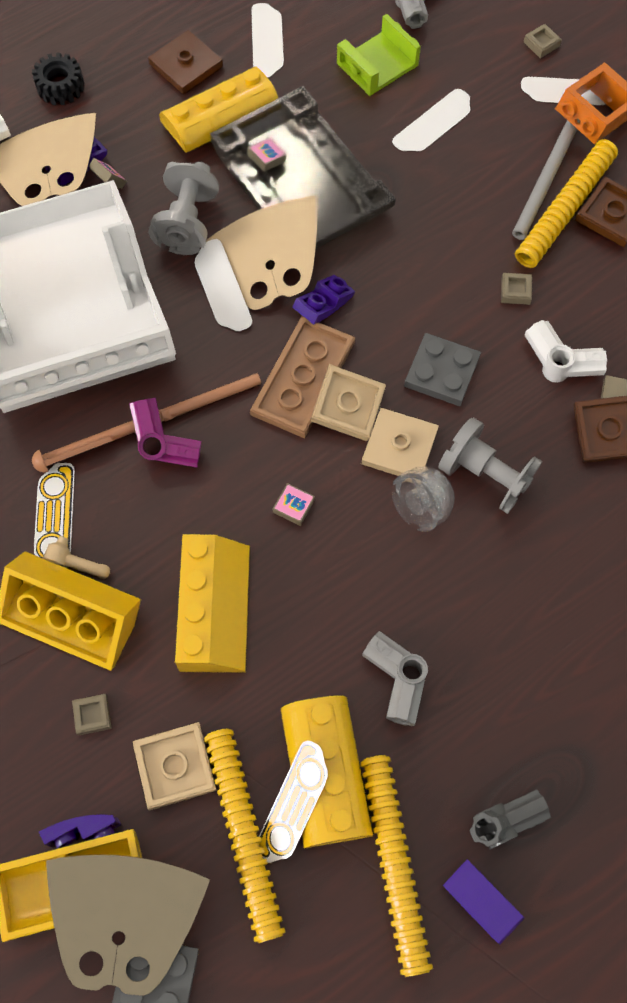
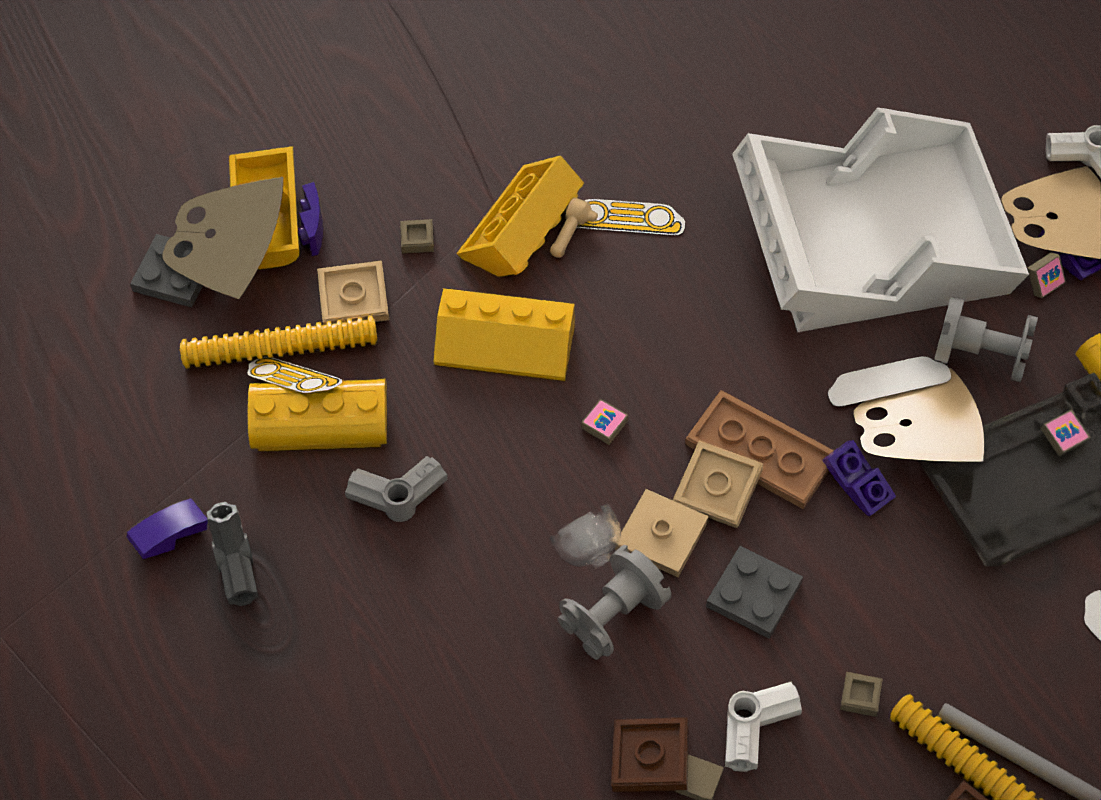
camera: 100 degrees right, 10 degrees down
nougat bar [32,373,261,473] -> none
magenta piece [129,398,202,468] -> none
yellow piece [360,755,433,977] -> none

